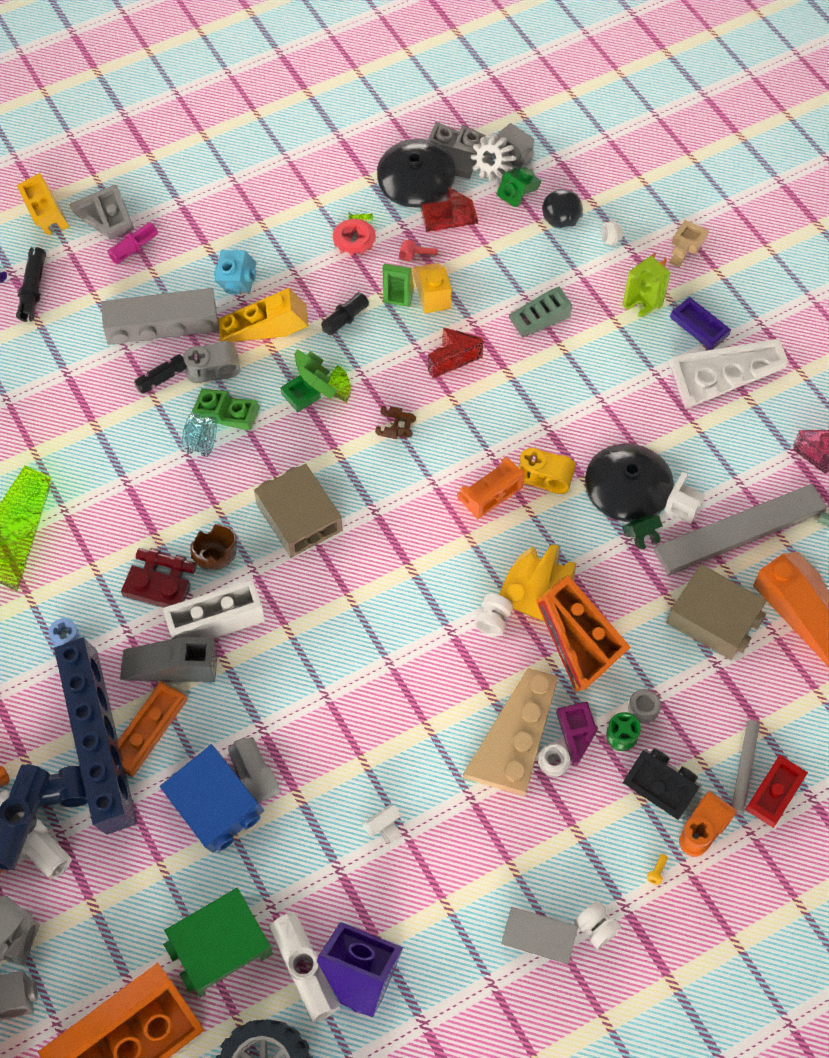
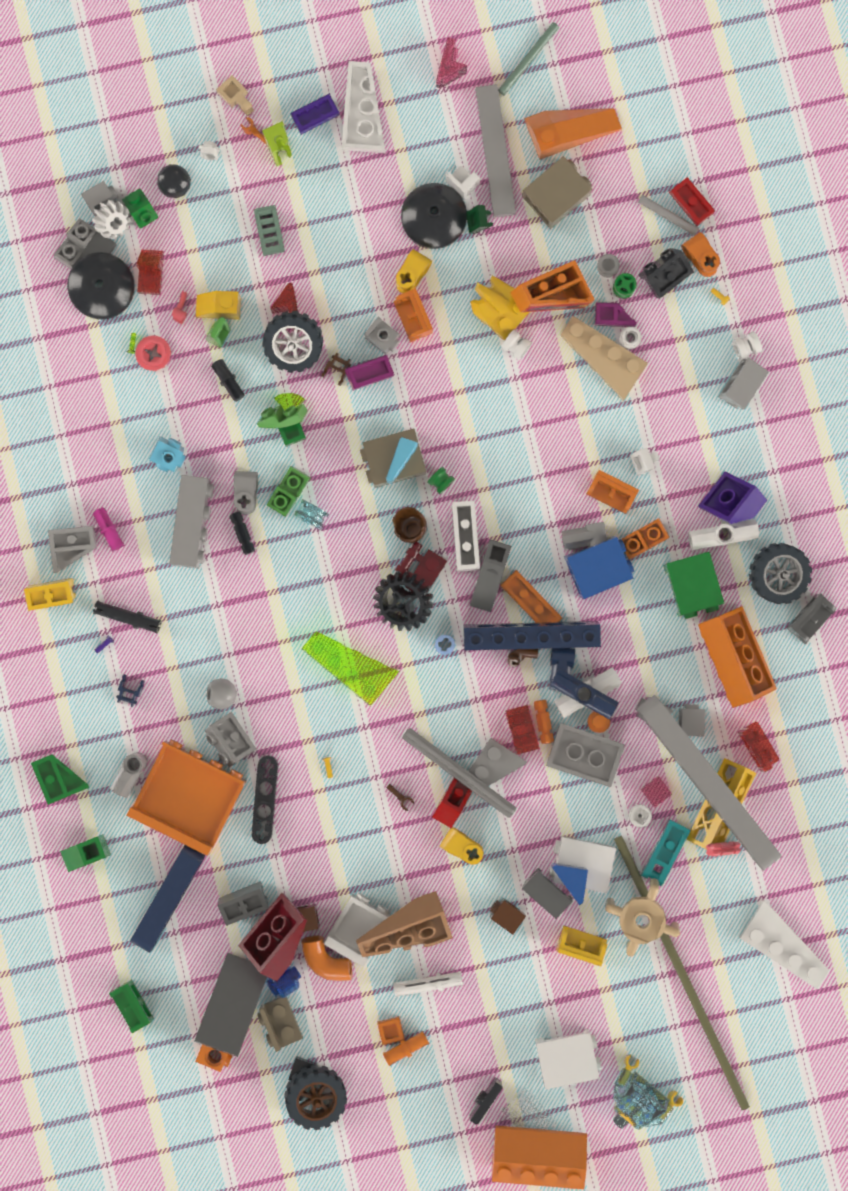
camera: 70 degrees left, 25 degrees up
yellow slope [218,288,309,342] -> none
none -> black wheel [262,311,323,373]
none -> magenta tile [345,355,395,391]
none -> light grey brick [364,316,400,355]
none -> black gear [373,571,434,631]
none -> medium azure slope [386,437,418,484]
none -> green wheel [427,466,455,495]
none -> reddish brown arm [507,649,539,667]
none -> orange hinge [586,470,639,514]
none -> orange slope [622,518,670,560]

